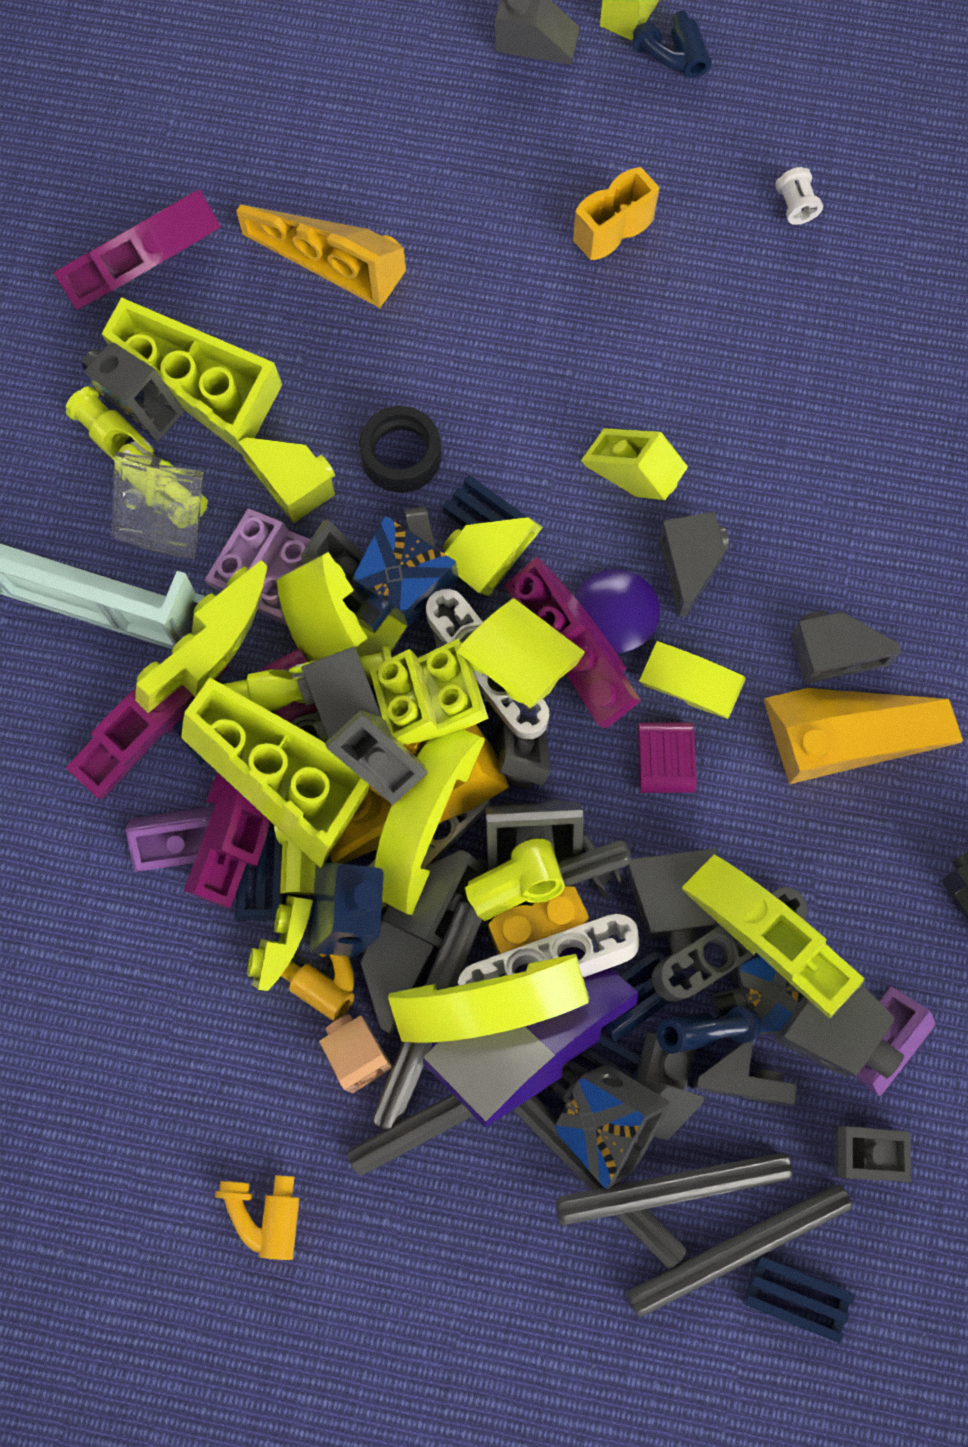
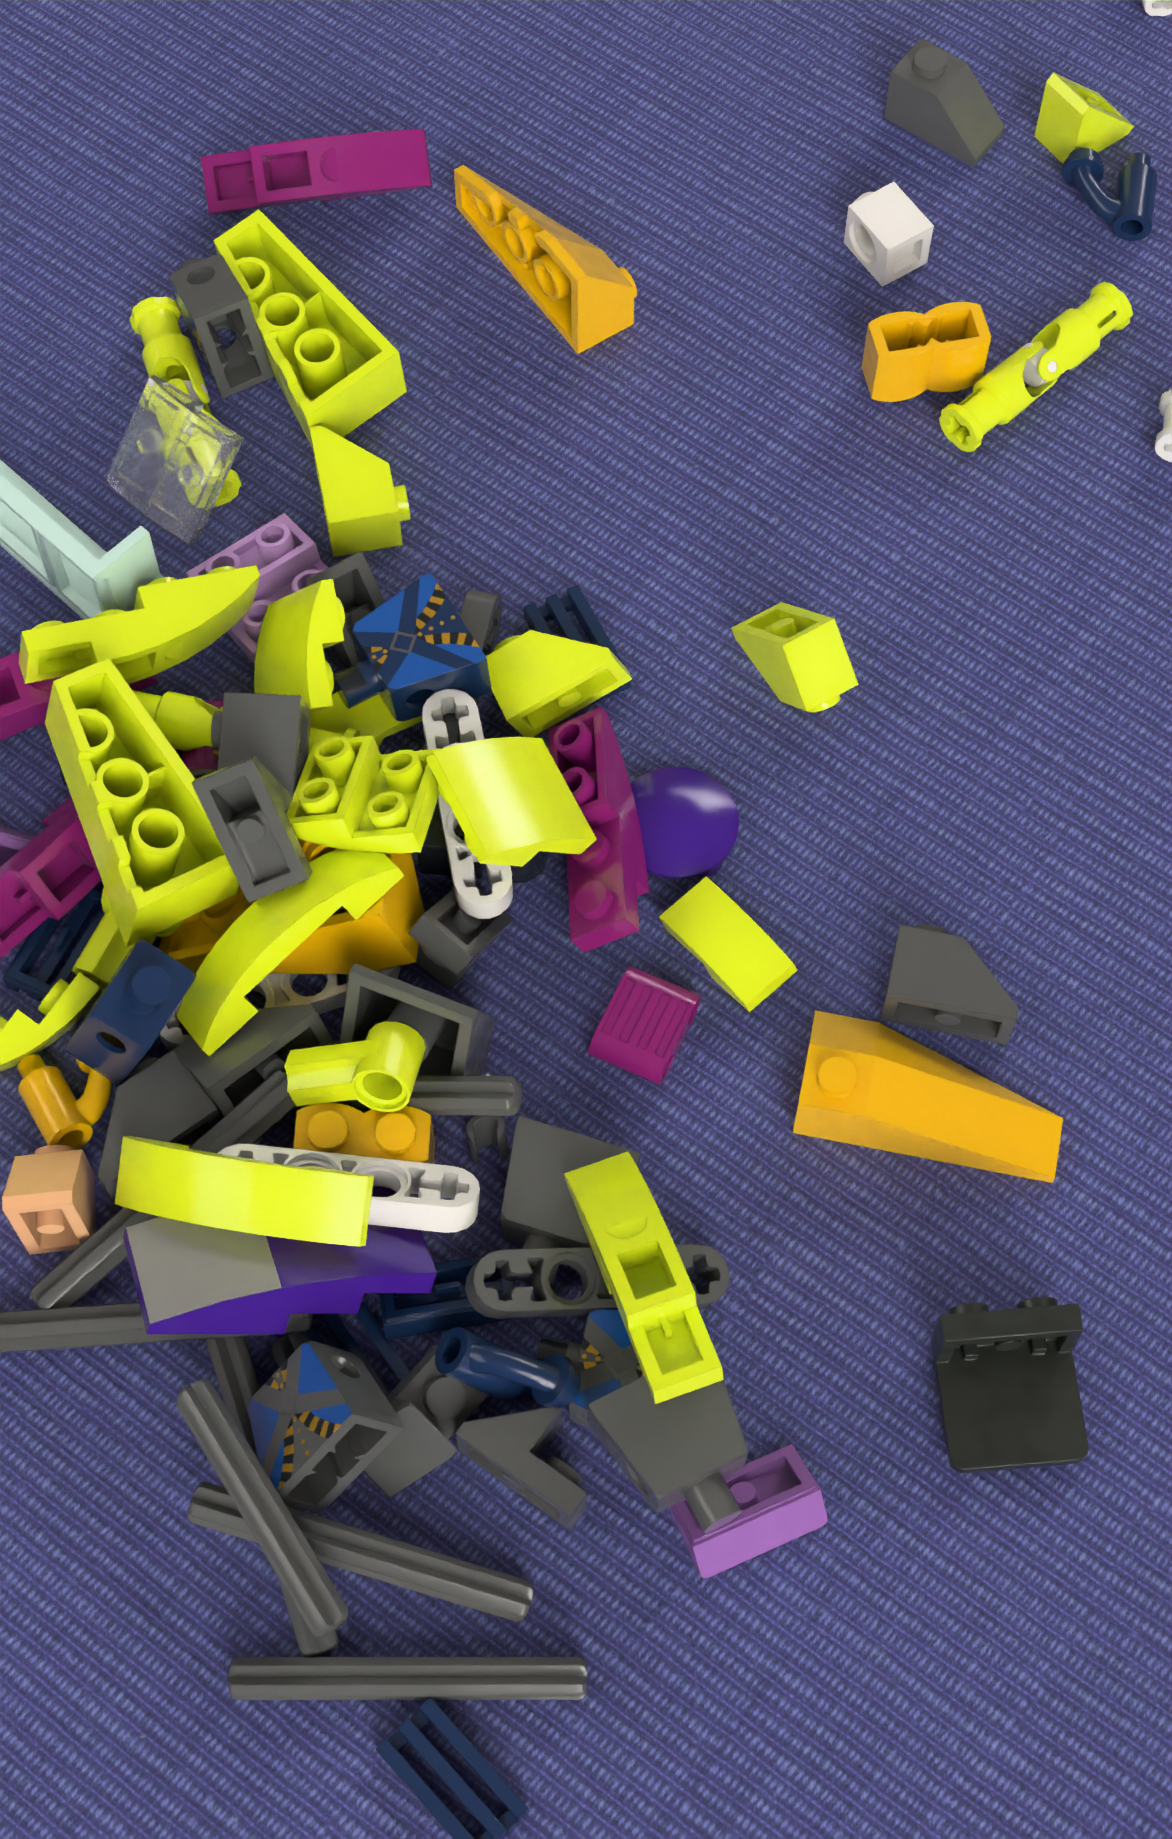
camera: 25 degrees right, 10 degrees down
black tyre [359,405,442,493] -> none
dark grey slope [659,511,729,617] -> none
dark grey slope [832,1126,911,1182] -> none
none -> dark grey axle [176,1379,349,1637]
none -> white brick [844,182,934,287]
none -> neon yellow piece [939,282,1133,452]

